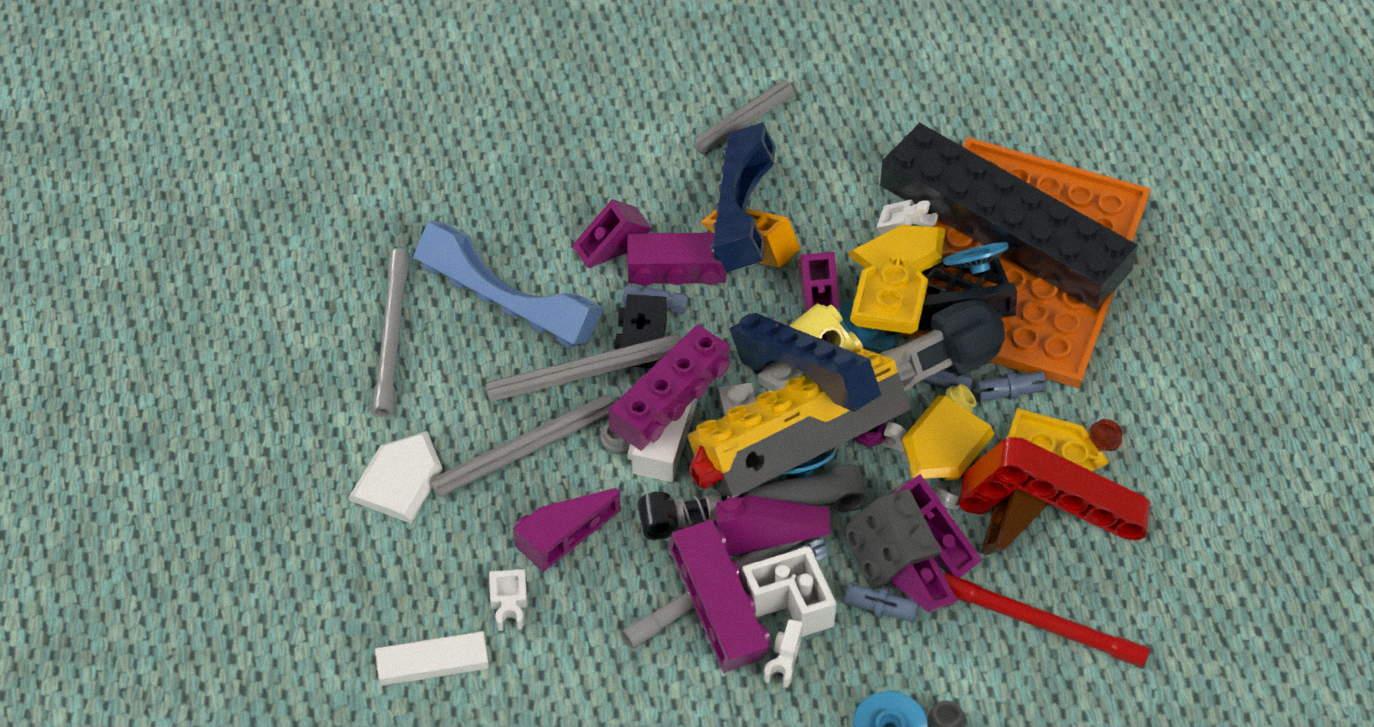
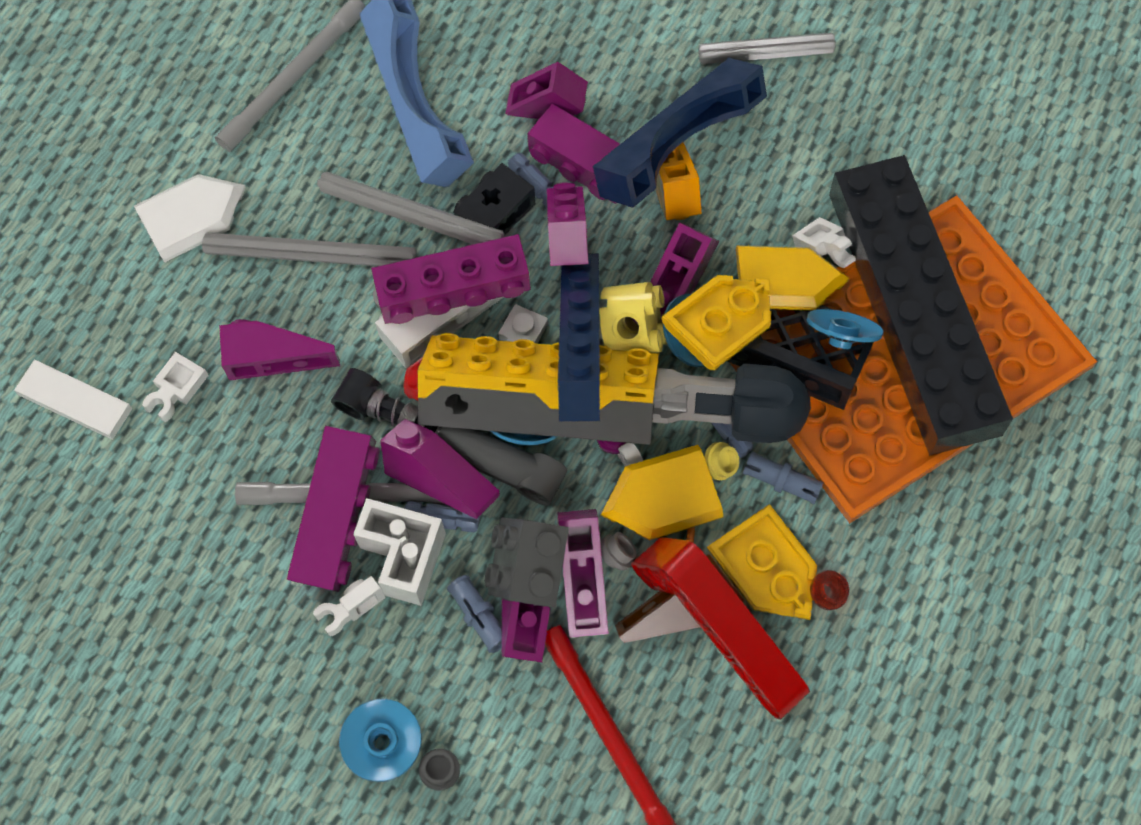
camera: 40 degrees right, 15 degrees up
none -> magenta brick [547,183,588,266]

